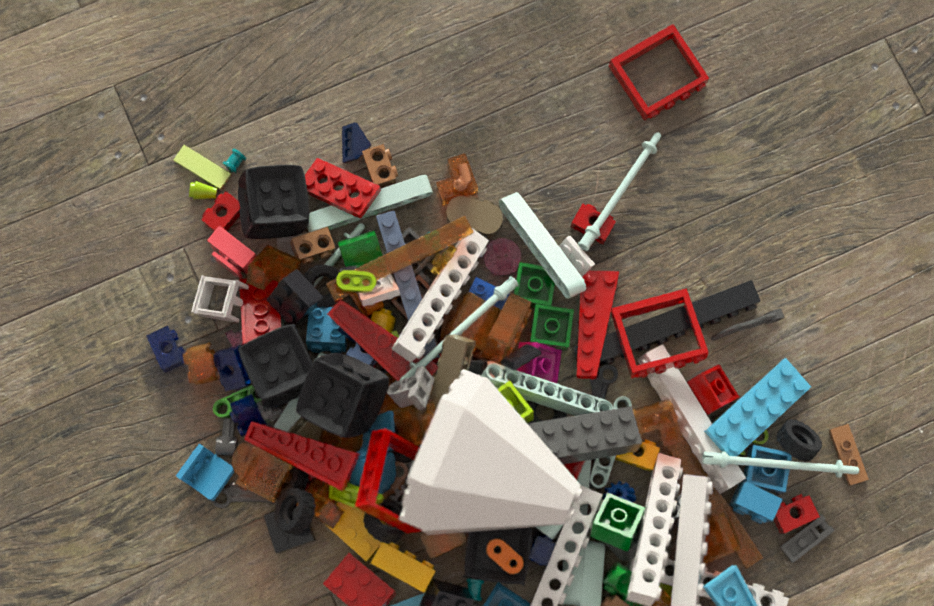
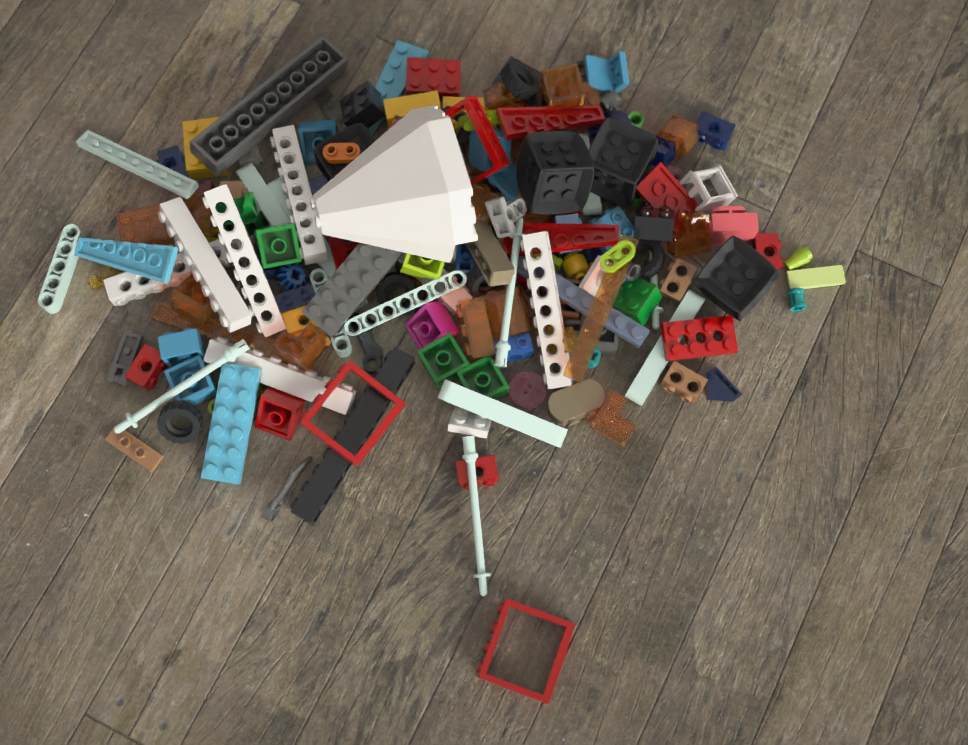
camera: 145 degrees right, 5 degrees down
nougat arm [453,163,471,191] -> none
black tile [500,344,541,371] -> none
red wing [577,270,619,379] -> none
none -> clear blue brick [275,283,315,313]

